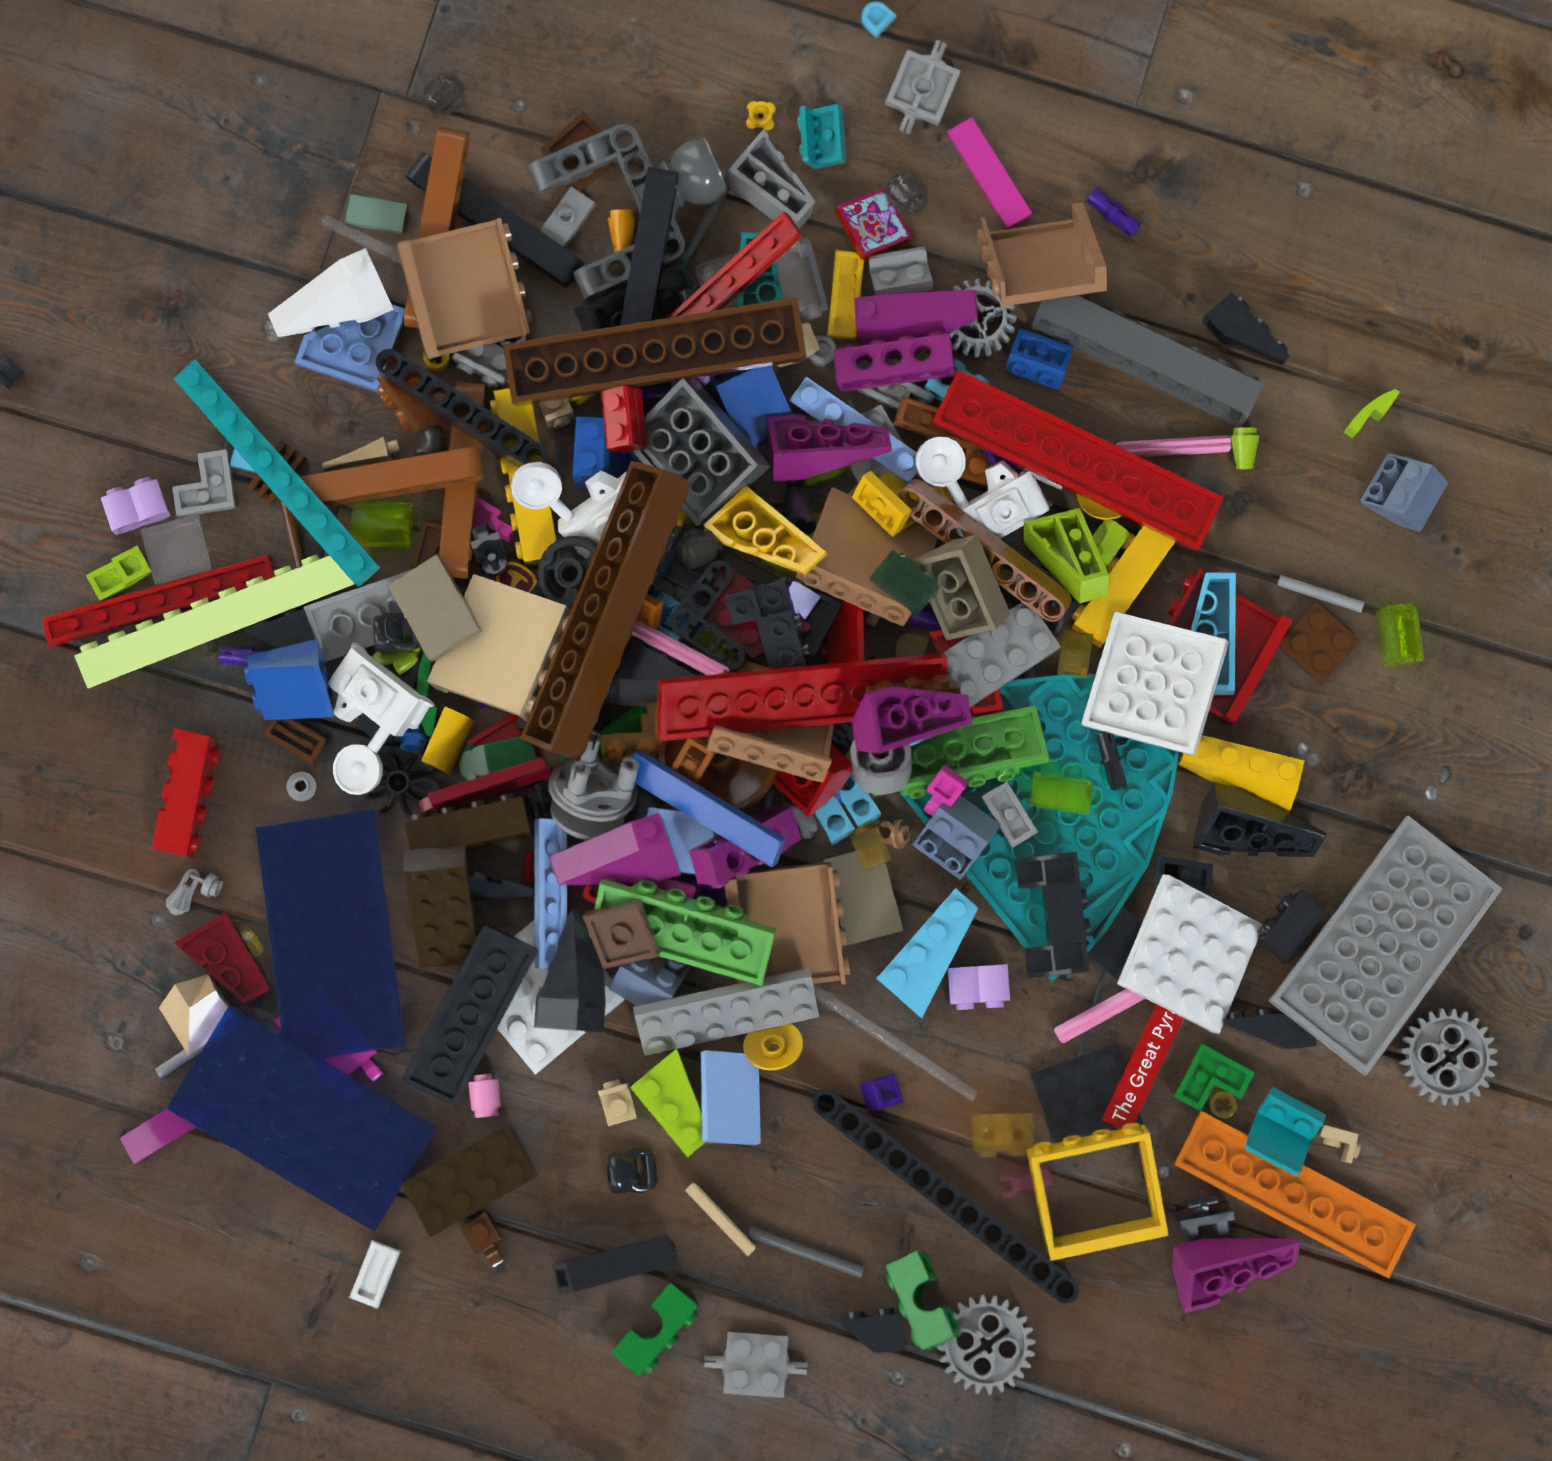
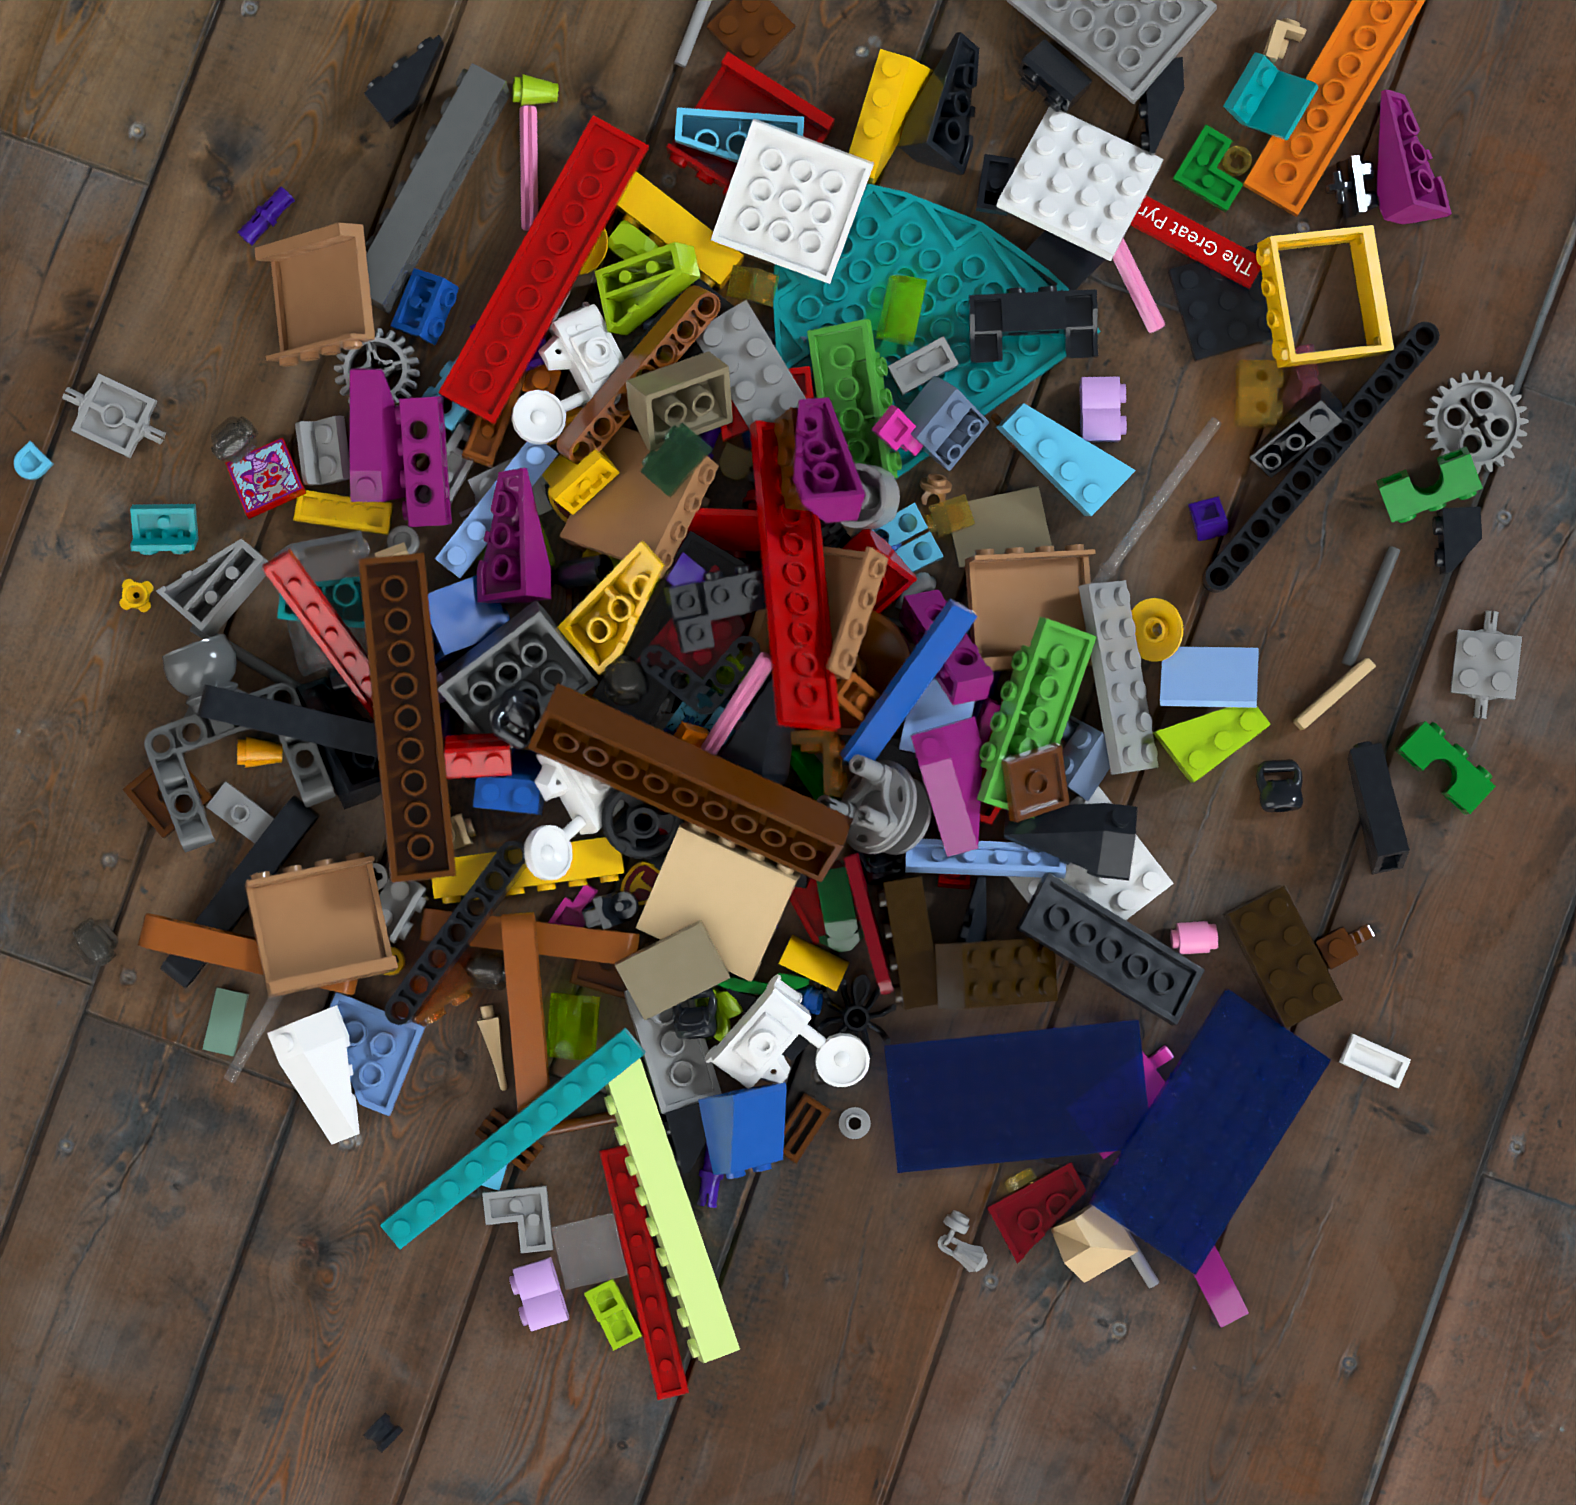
camera: 85 degrees left, 5 degrees up
red wedge [152,729,222,858] -> none
tan bracket [598,1079,637,1126] -> none
dark pink tile [947,117,1032,229] -> none
black axle [1095,732,1127,791] -> none
none -> black piece [492,689,541,749]
none -> black slope [1249,383,1342,478]

